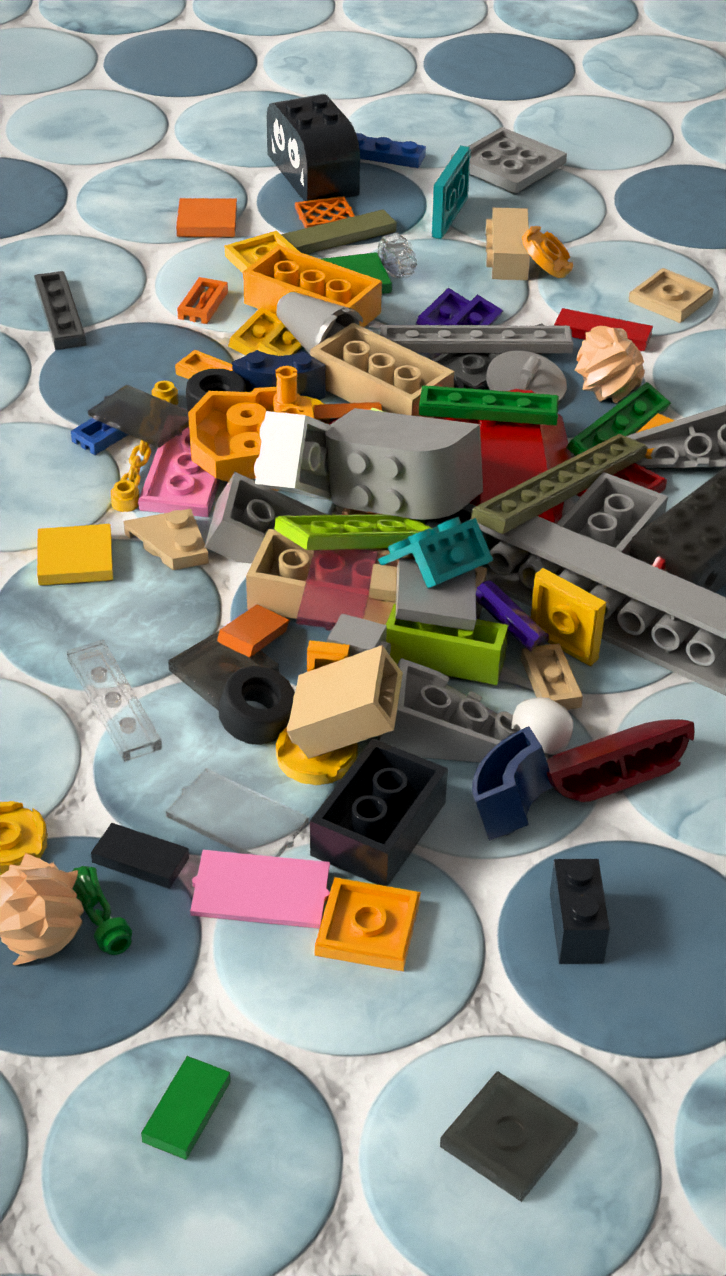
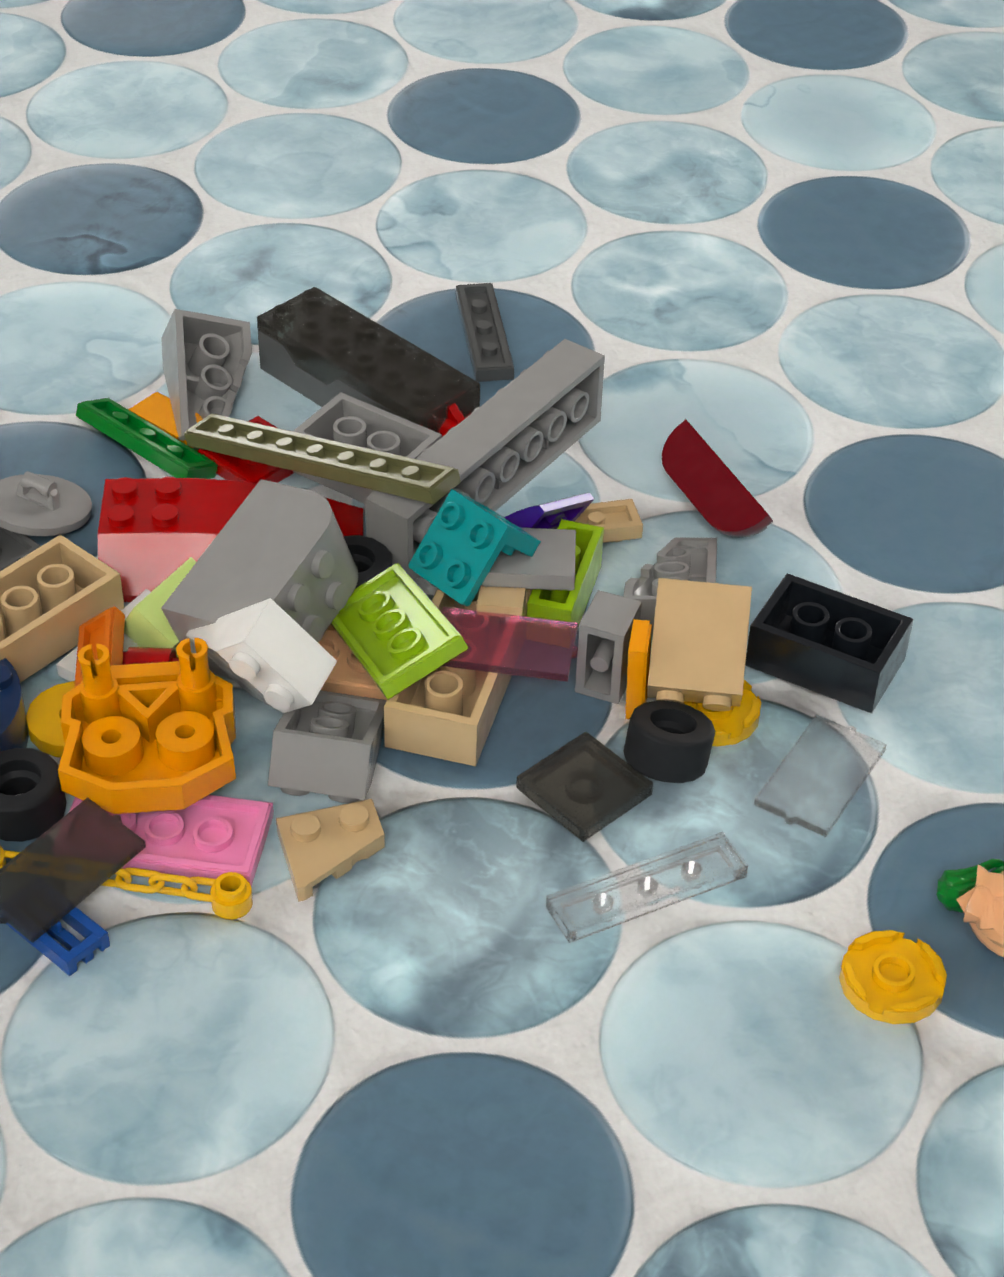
camera: 90 degrees left, 0 degrees up
yellow tile [37,524,113,585] -> none
black tile [91,823,189,889] -> none
bright pink piece [190,850,330,929] -> none
orange tile [217,604,289,657] -> none
light orange tile [315,877,421,972] -> none
green tile [419,385,559,426] -> none
dark blue brick [472,726,552,841] -> none
white hair [512,697,573,755] -> none
yellow tile [531,568,606,667] -> none
black brick [550,859,610,964] -> none
light nougat hair [575,326,645,403] -> none

